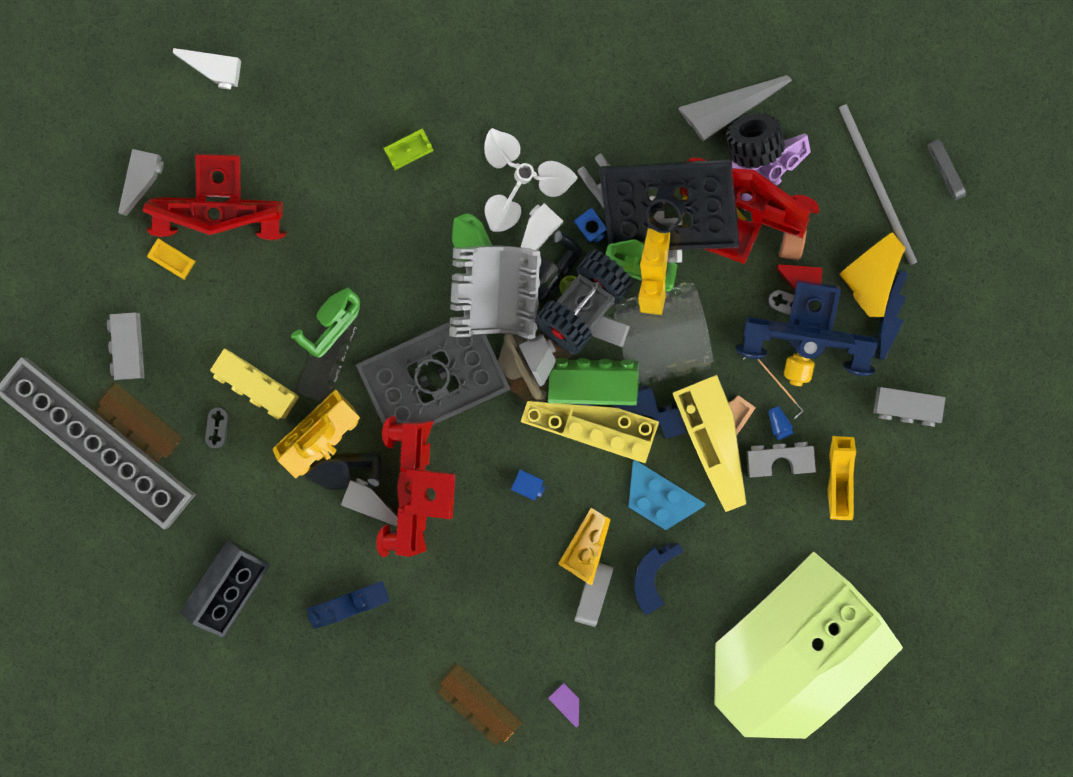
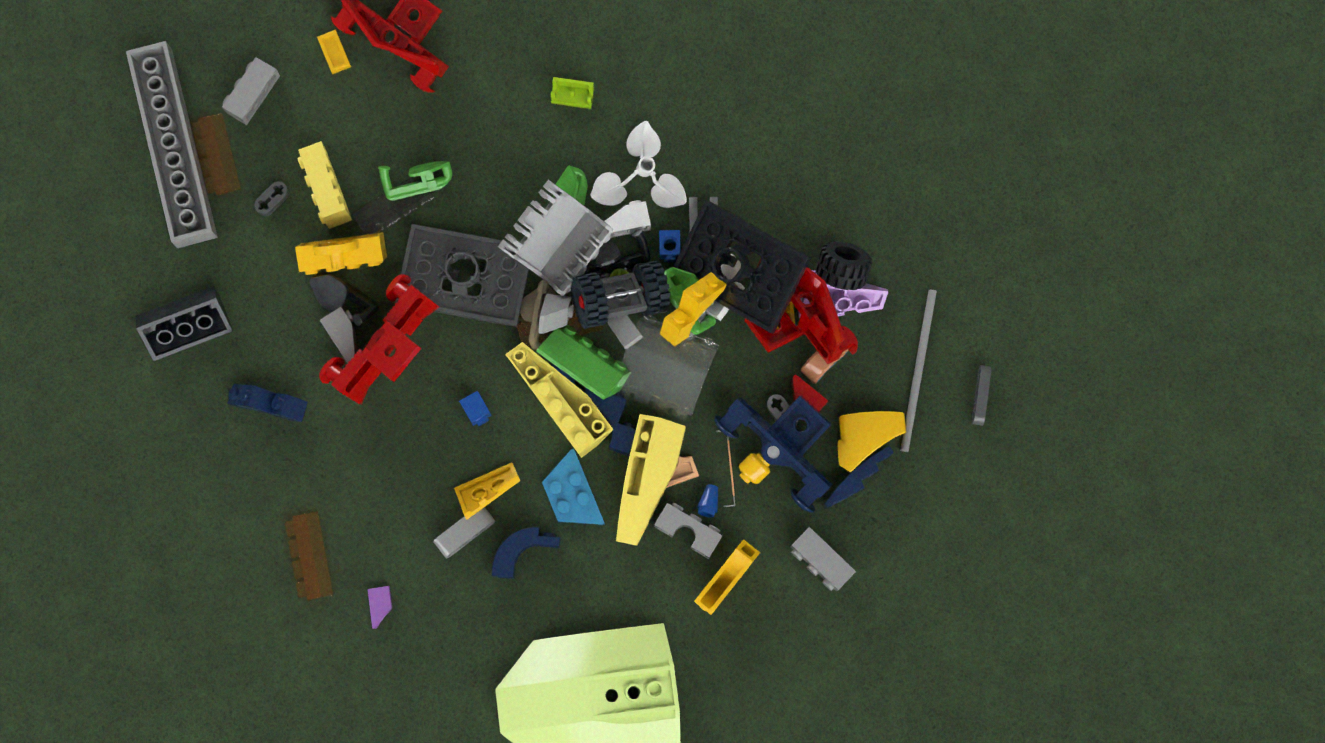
camera: 30 degrees right, 10 degrees down
light grey wedge [678,75,792,142] -> none

